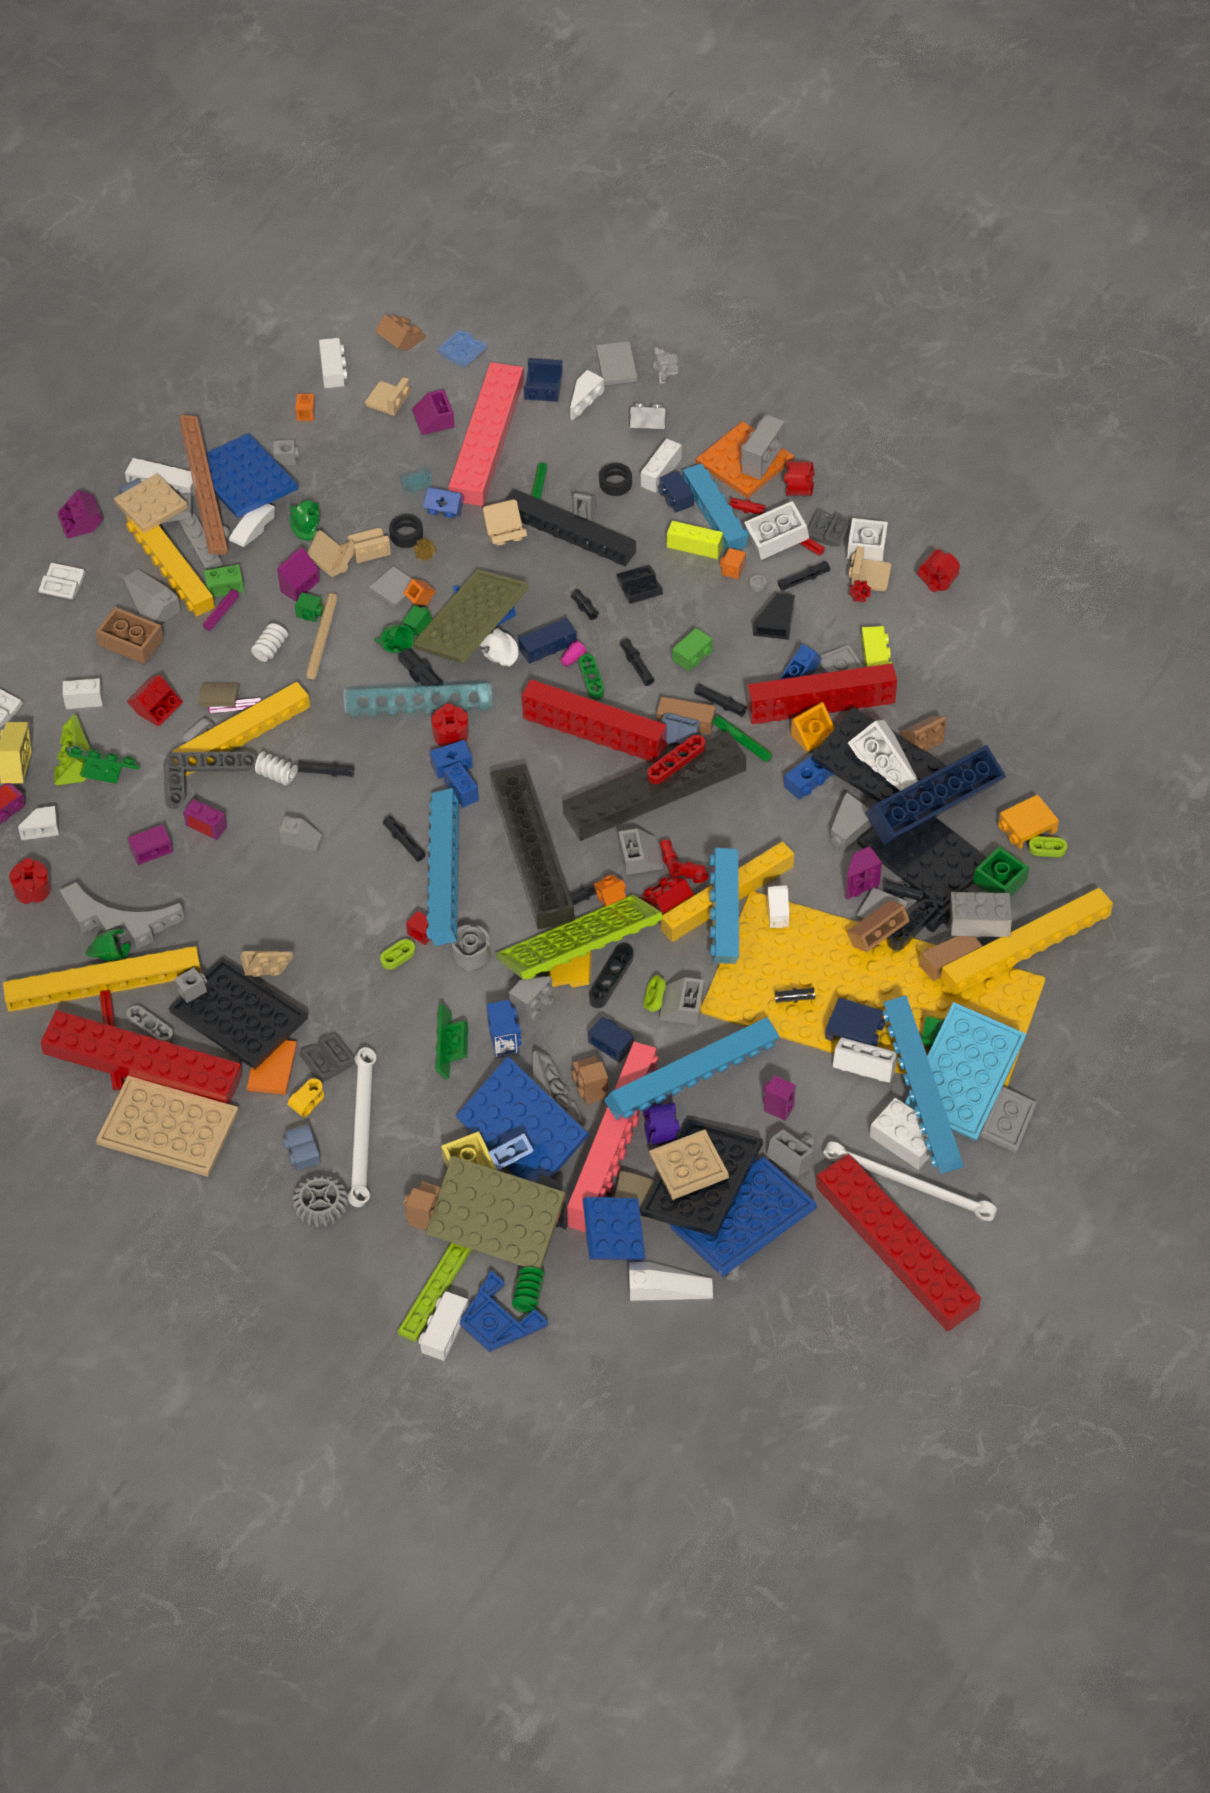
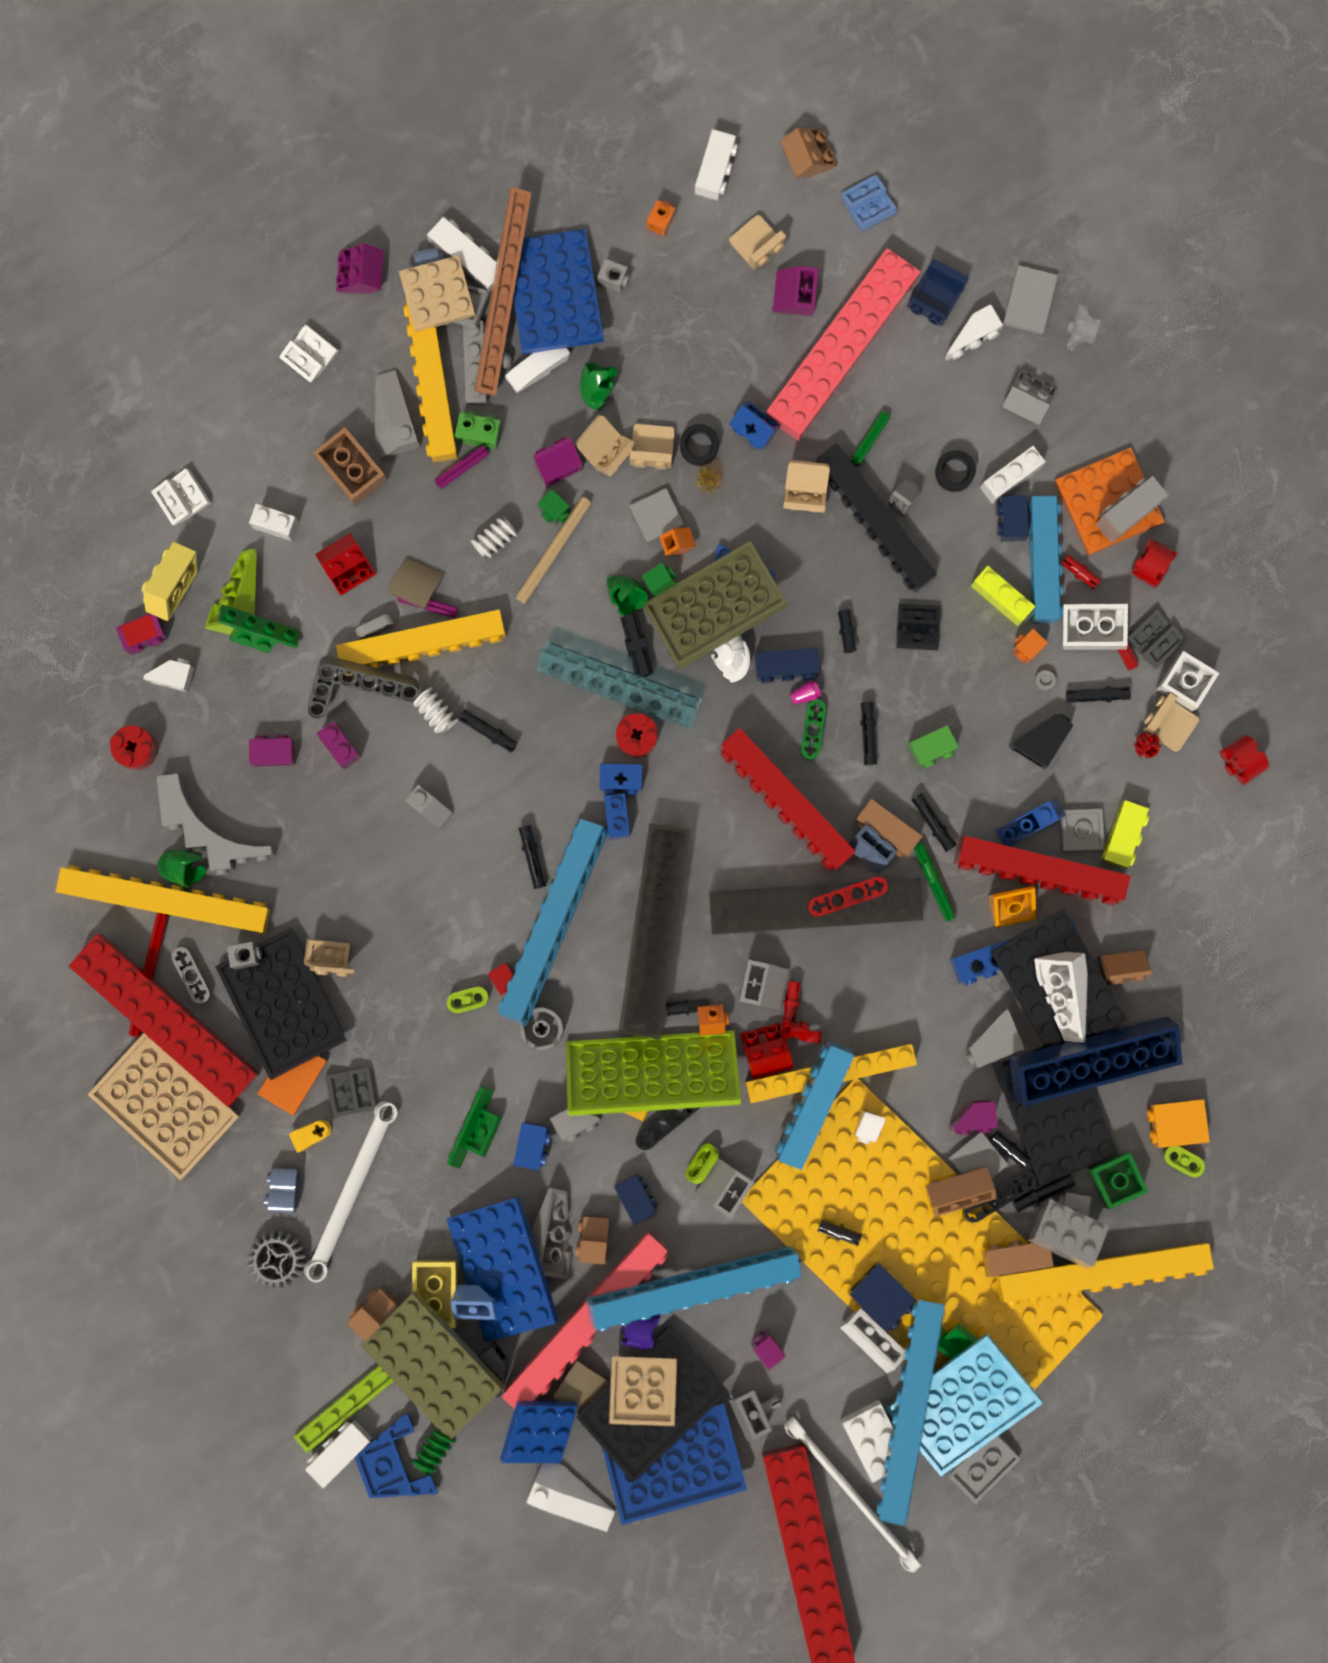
camera: 20 degrees right, 30 degrees up
clear light blue brick [399,469,433,492] -> none

